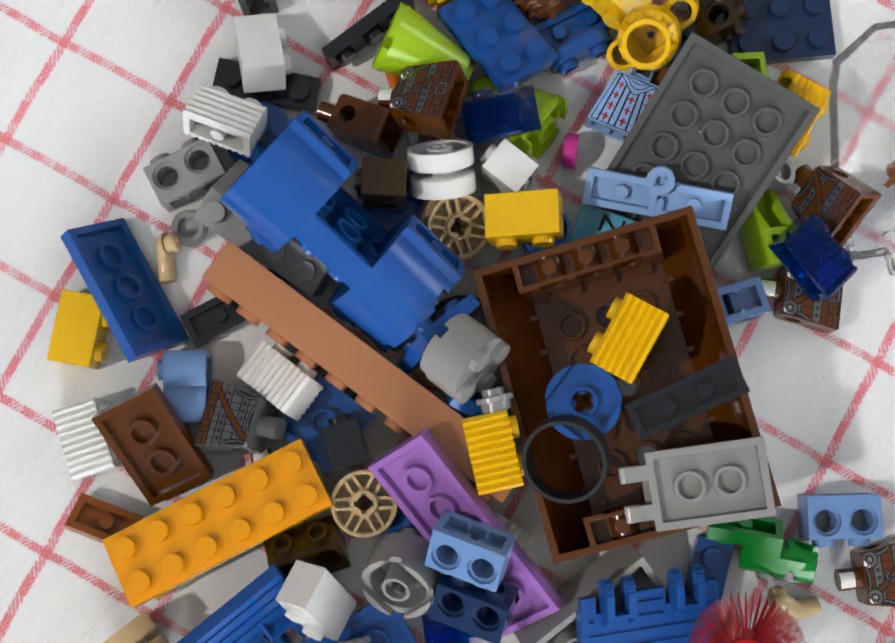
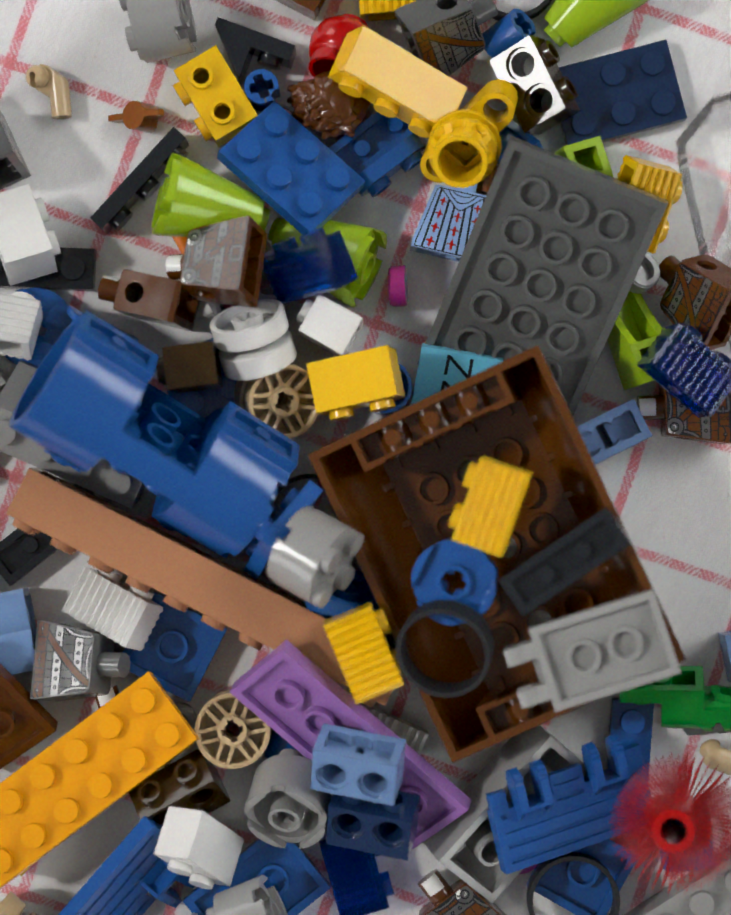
camera: 10 degrees left, 5 degrees up
black brick [321,413,371,471] -> none
light grey plate [475,386,514,414] -> none
light blue hinge [582,165,734,230] -> none

